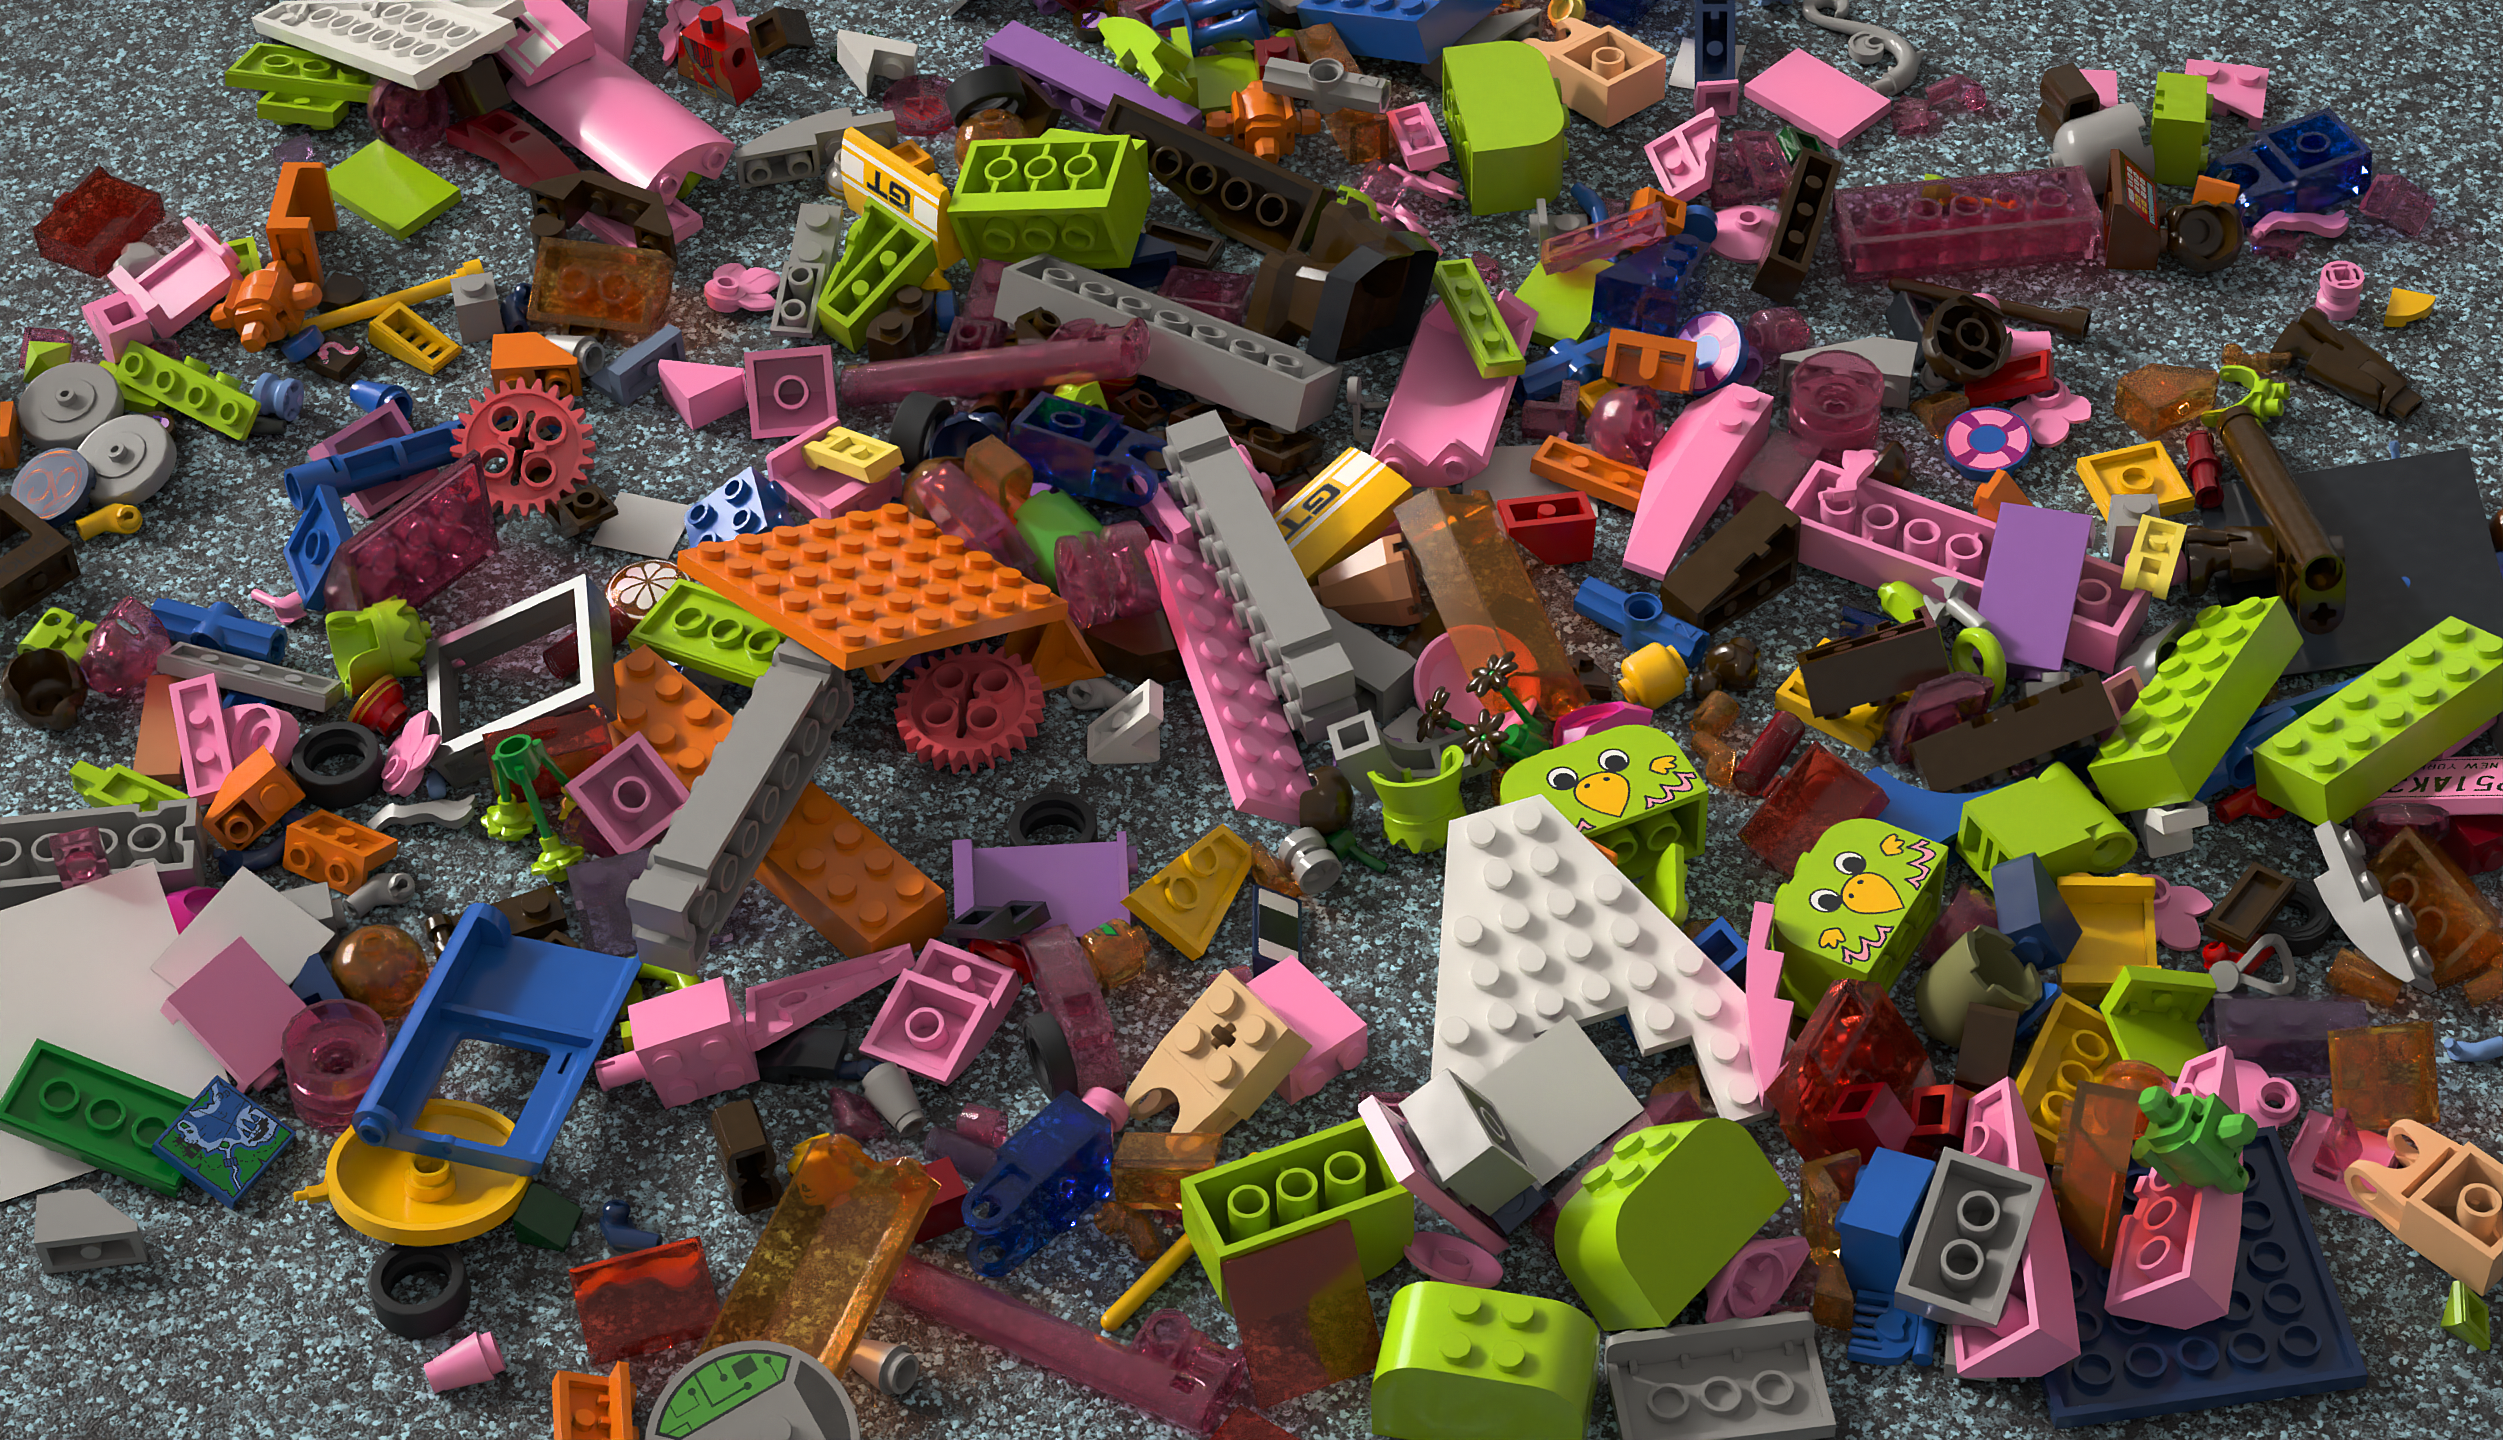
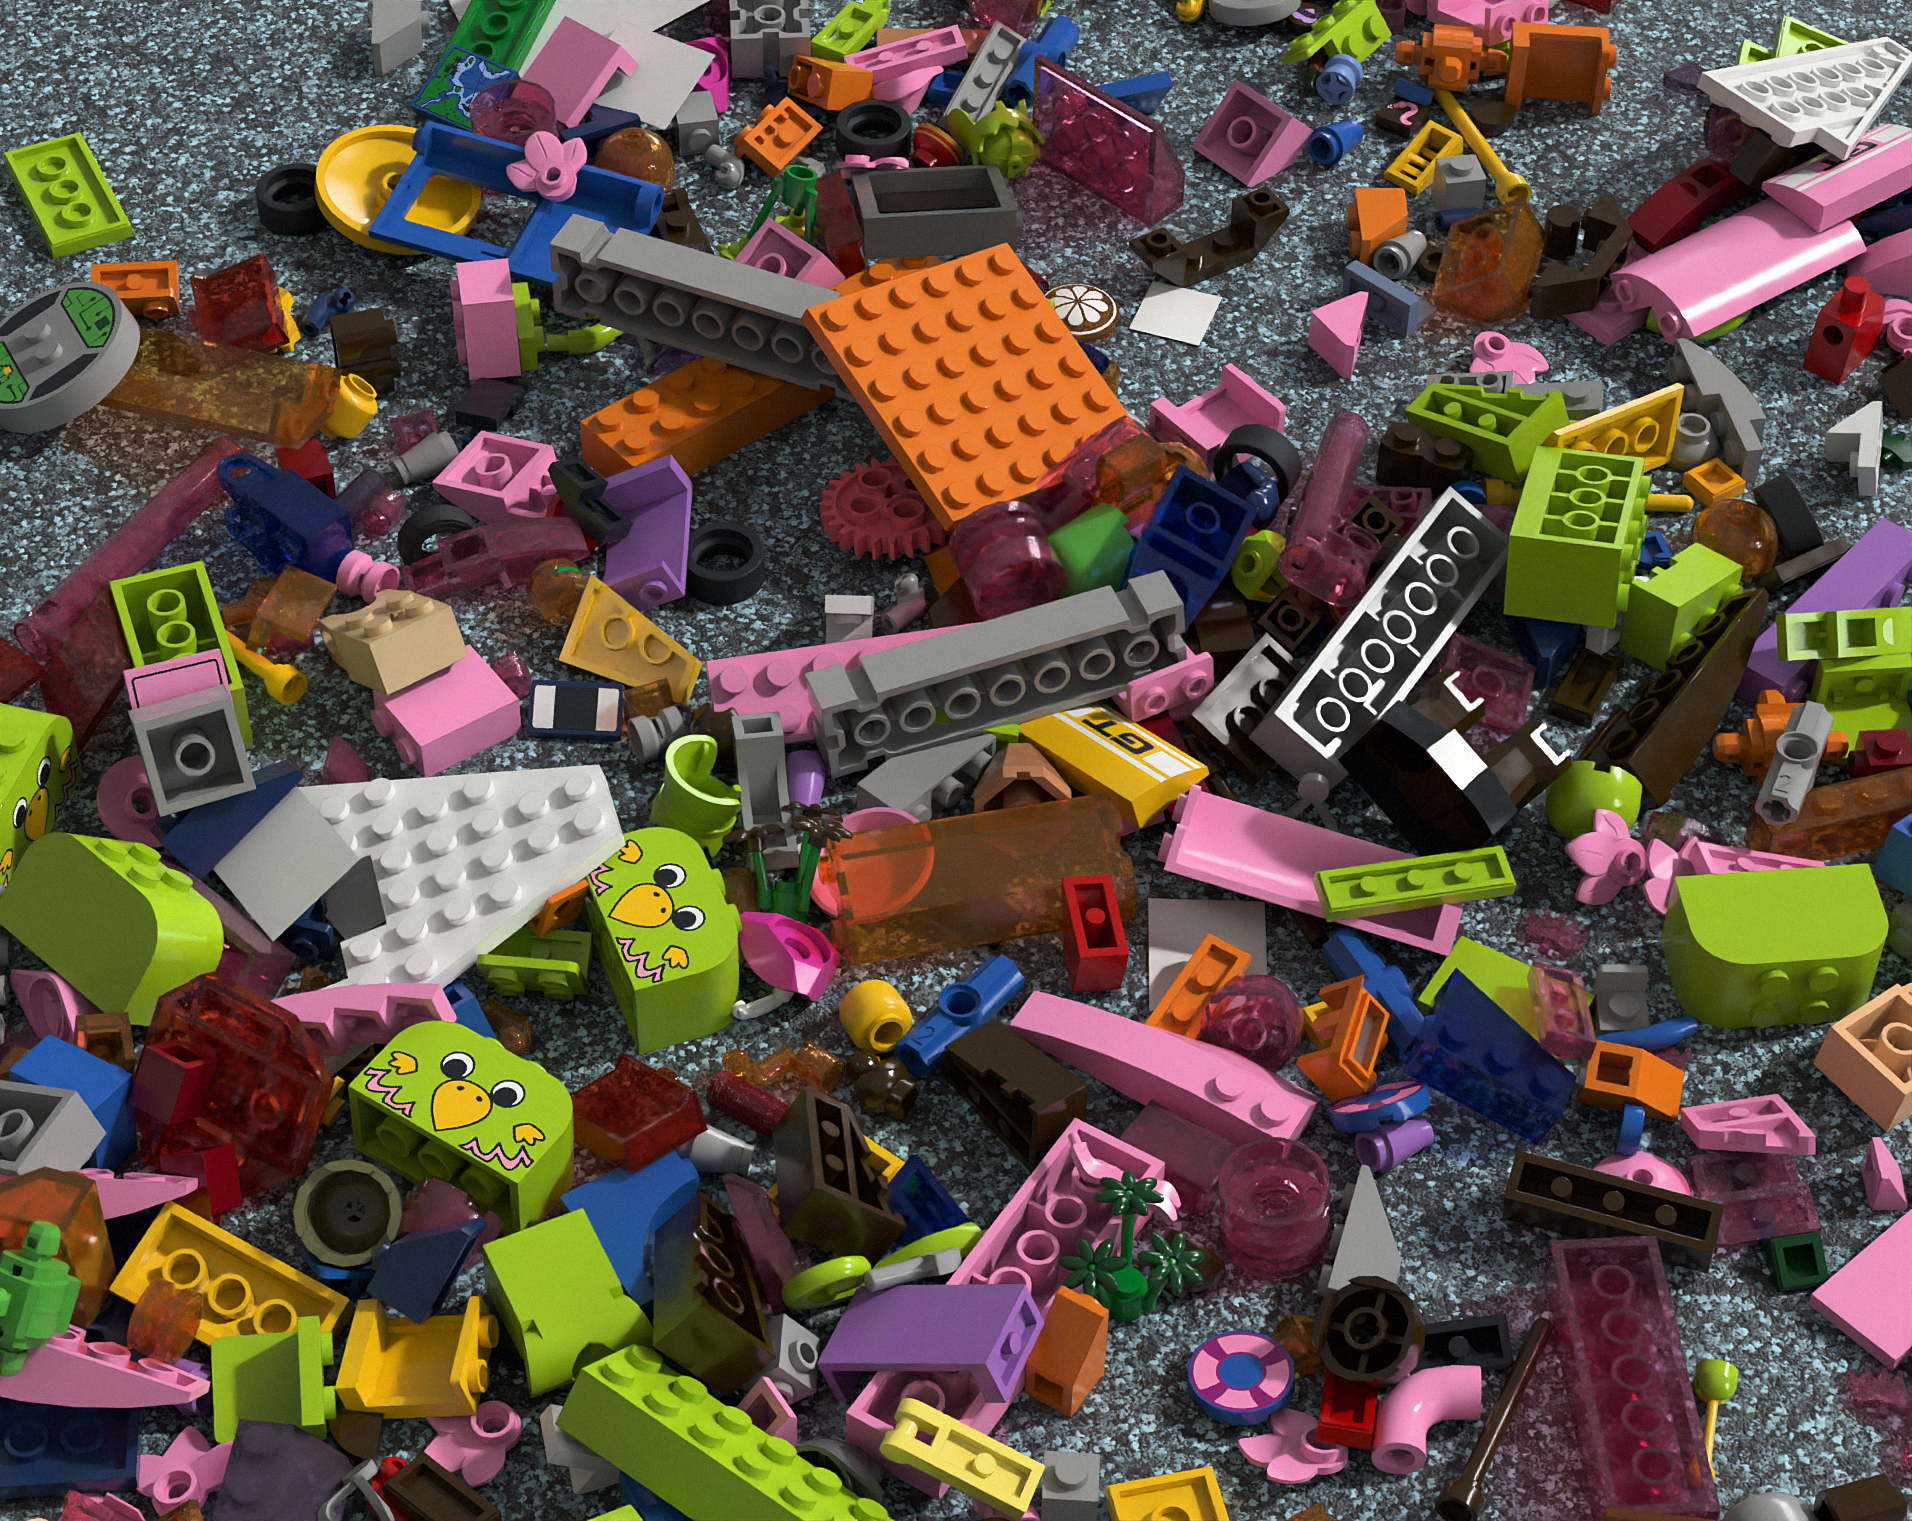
camera: 90 degrees right, 0 degrees up
blue piece [284,392,561,511] -> none
lime tile [327,139,462,242] -> none
bright pink cone [424,1331,506,1393] -> none
coral gear [450,377,596,521] -> none
dark green slope [513,1182,584,1253] -> none
blue bracket [684,466,796,548] -> none
bright pink slope [744,345,838,440] -> none
bright pink wing [746,943,916,1052] -> none
light yellow plate [801,426,904,483] -> none
light grey cone [839,1335,919,1395] -> none
clear pink tile [882,75,954,137] -> none
clear pink panel [1522,379,1580,443] -> none
dark brown tile [1565,652,1612,701] -> none
clear pink head [1744,306,1810,365] -> none
dark brown slope [1954,1002,2020,1094] -> none
none -> bright pink plate [506,131,587,202]
none -> dark green plant [1058,1170,1205,1322]

